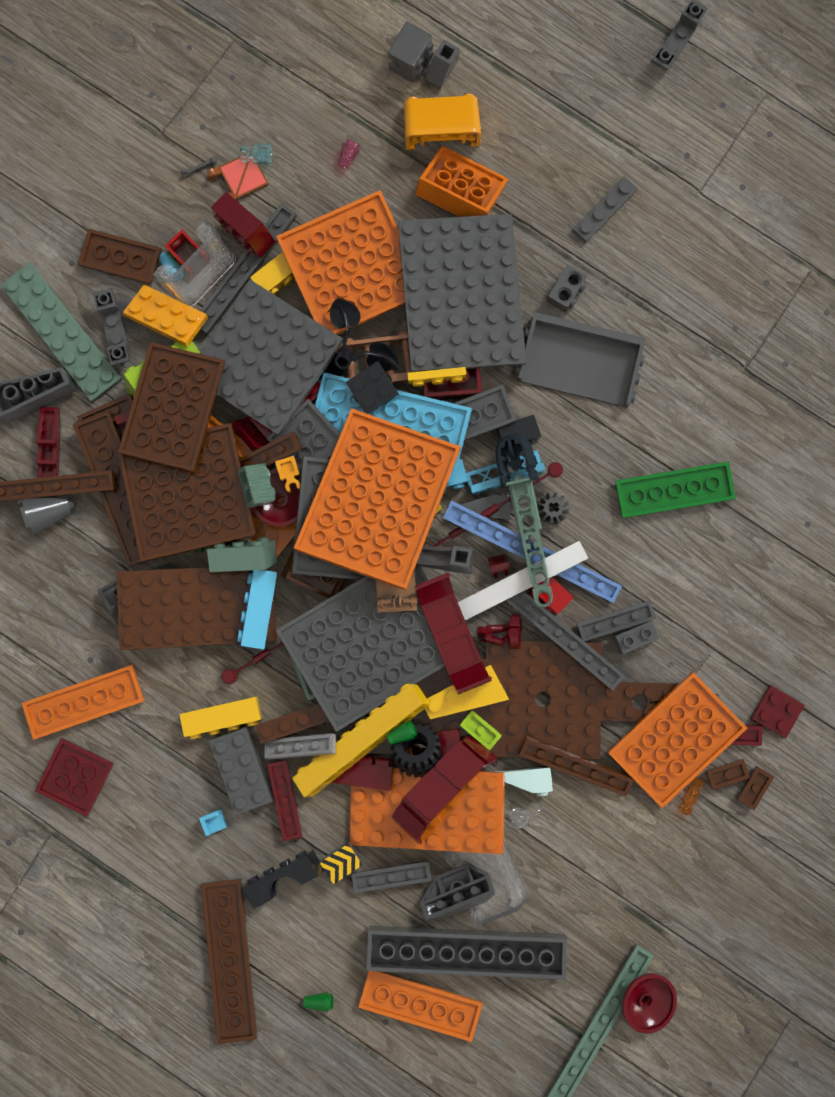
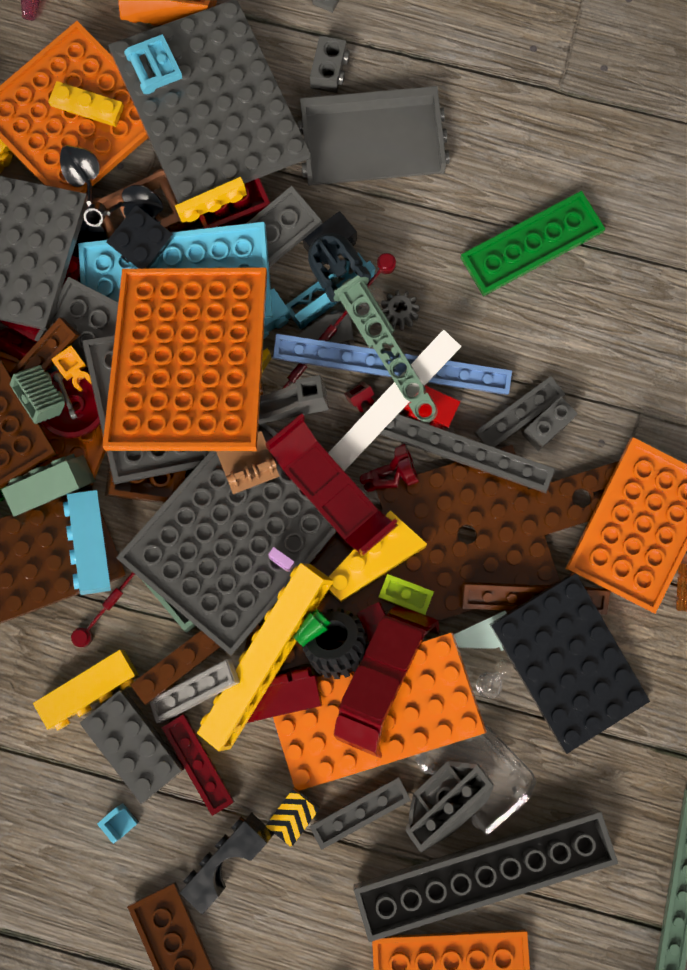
camera: 20 degrees left, 5 degrees down
none -> yellow plate [48,81,124,127]
none -> dark grey hinge [53,373,77,419]
none -> medium azure plate [124,34,182,94]
none -> lavender tile [268,547,295,572]
none -> black plate [489,573,650,754]

